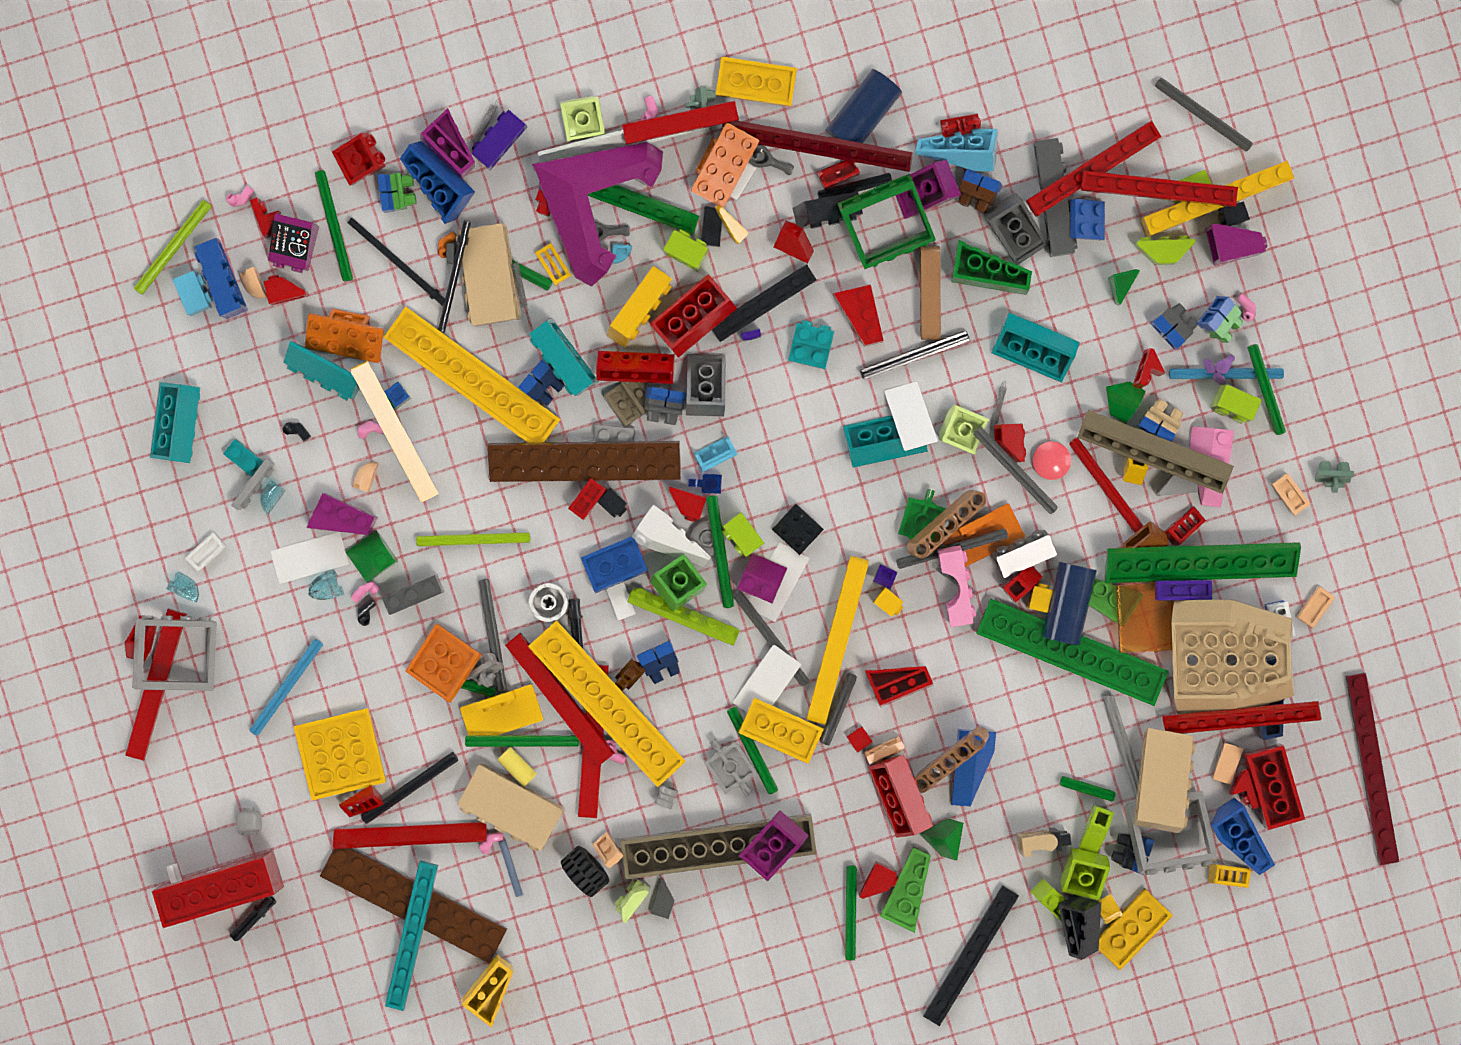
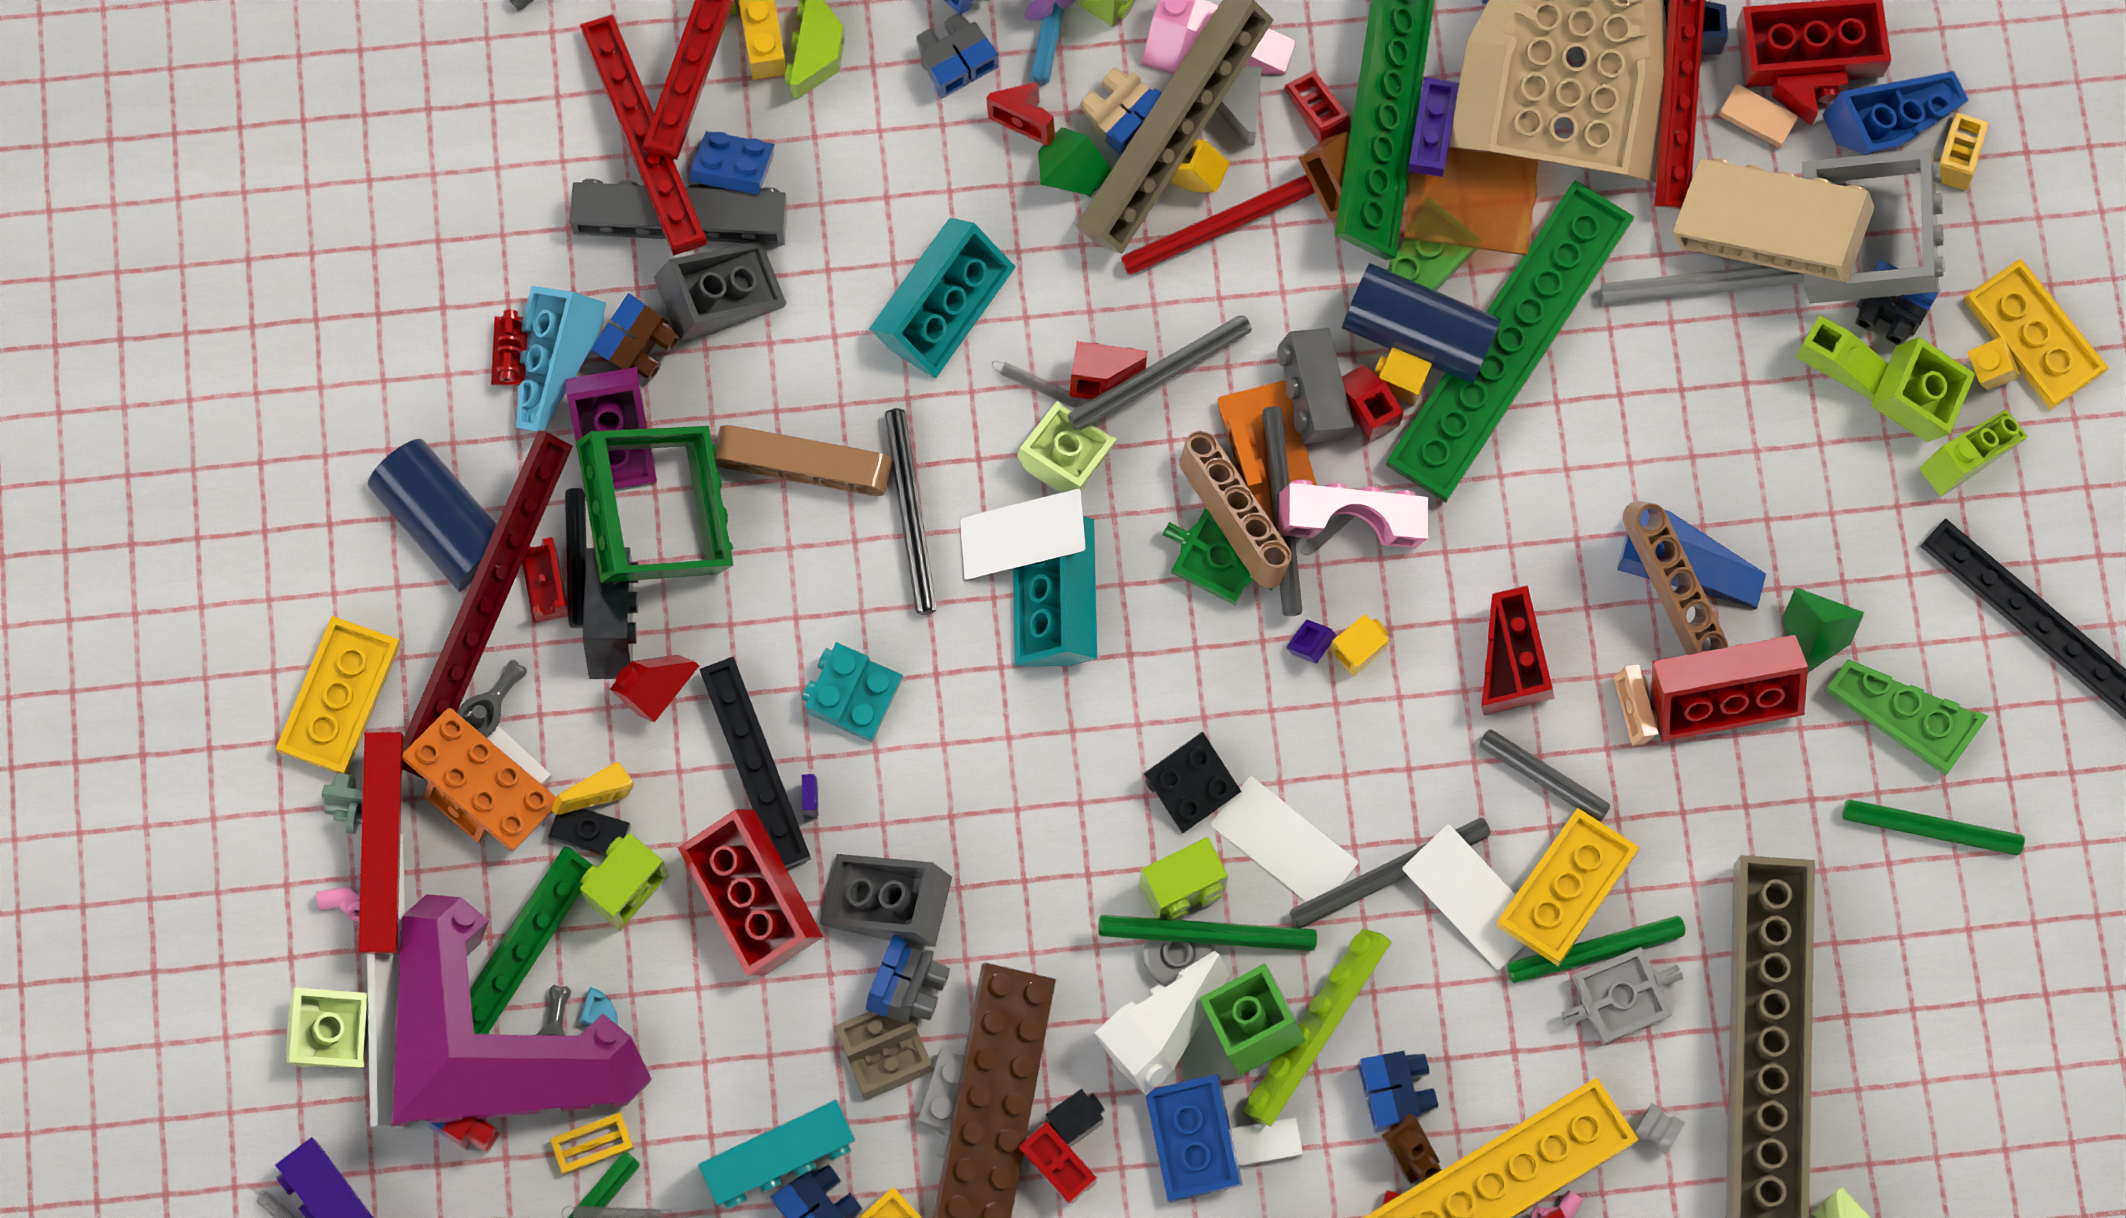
camera: 75 degrees left, 15 degrees down
red brick [596,351,675,384] -> none
yellow wedge [607,266,672,348] -> none
dark grey tile [650,879,675,919] -> none
red slope [669,487,706,522] -> none
clear blue plate [688,474,722,494] -> none
medium azure hinge [694,436,738,472] -> none
magenta slope [737,553,787,604] -> none
magenta slope [739,810,809,882] -> none
yellow beam [806,555,869,725] -> none
red wedge [833,285,884,347] -> none
red tile [846,726,873,753] -> none
red slope [859,861,899,899] -> none
green wedge [951,240,1032,295] -> none
tan hips [1017,828,1072,857] -> none
coral dish [1033,442,1071,480] -> none
black wedge [1058,894,1101,960] -> none
green axle [1059,776,1116,802] -> none
green slope [1108,269,1140,306] -> none

